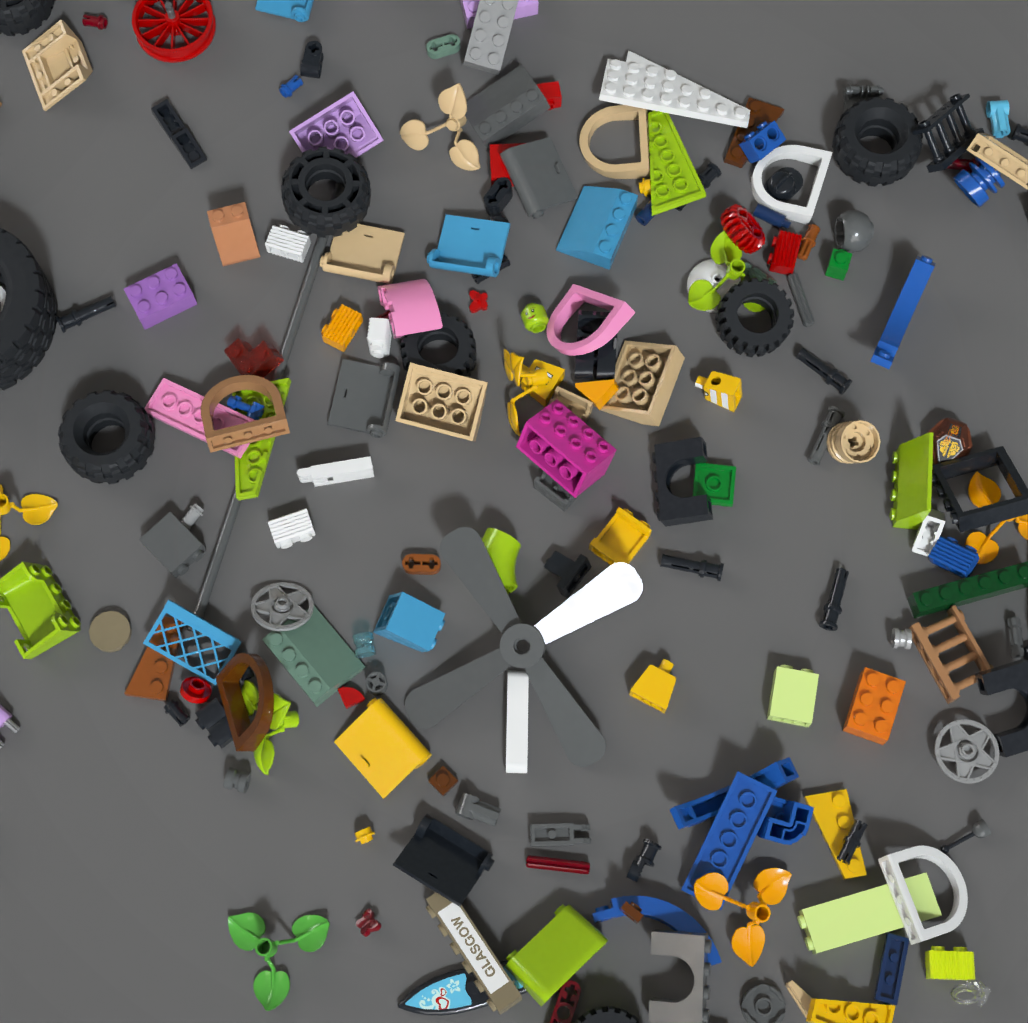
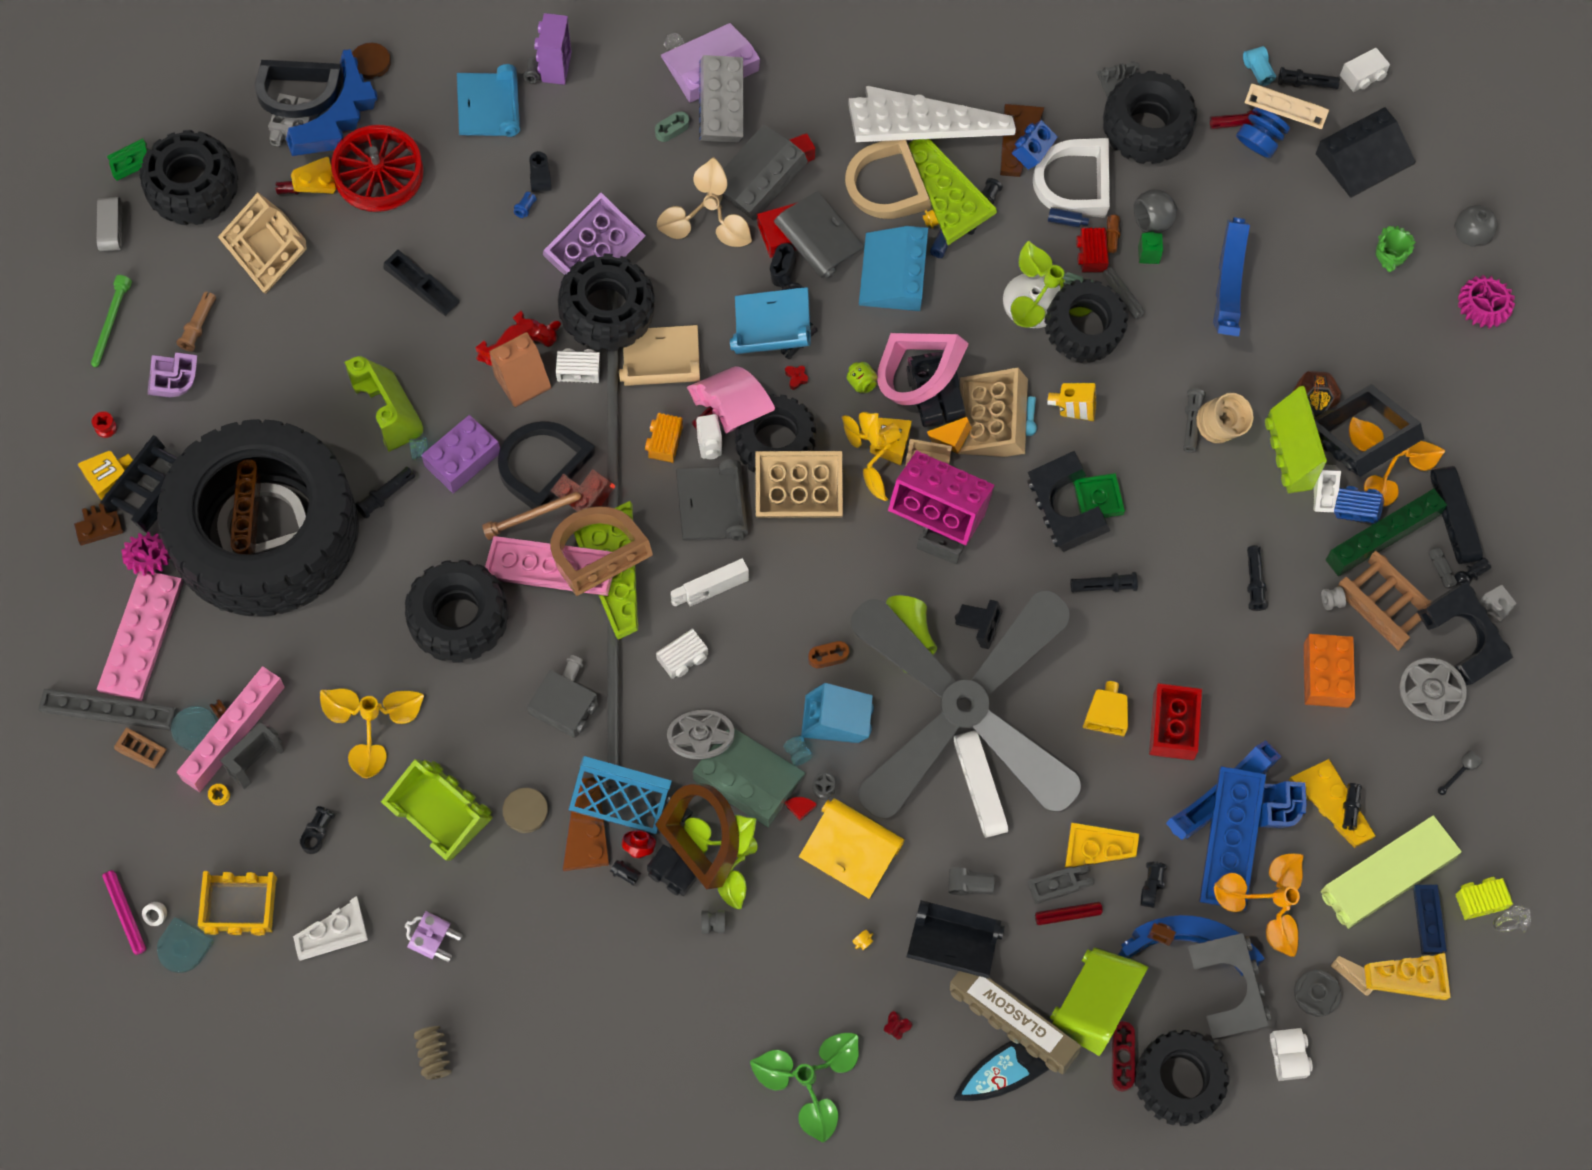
camera: 20 degrees left, 5 degrees down
blue bar [227,395,264,420] -> none
reddish brown plate [428,766,458,797] -> none
yellow panel [589,507,652,565] -> none
red gear [720,204,766,254] -> none
black piece [764,167,803,203] -> none
yellowish green brick [767,665,819,727] -> none
black pin [796,348,852,395] -> none
white window [878,845,968,945] -> none
black fence [912,93,984,173] -> none
none -> yellow wing [291,157,336,194]
none -> lime windscreen [344,356,423,452]
none -> clear light blue wheel [409,437,429,460]
none -> red animal [475,311,561,366]
none -> medium nougat piece [482,492,581,540]
none -> black window [498,421,595,509]
none -> medium azure bar [1026,397,1037,436]
none -> yellow wing [1064,823,1139,869]
none -> red brick [1149,683,1202,761]

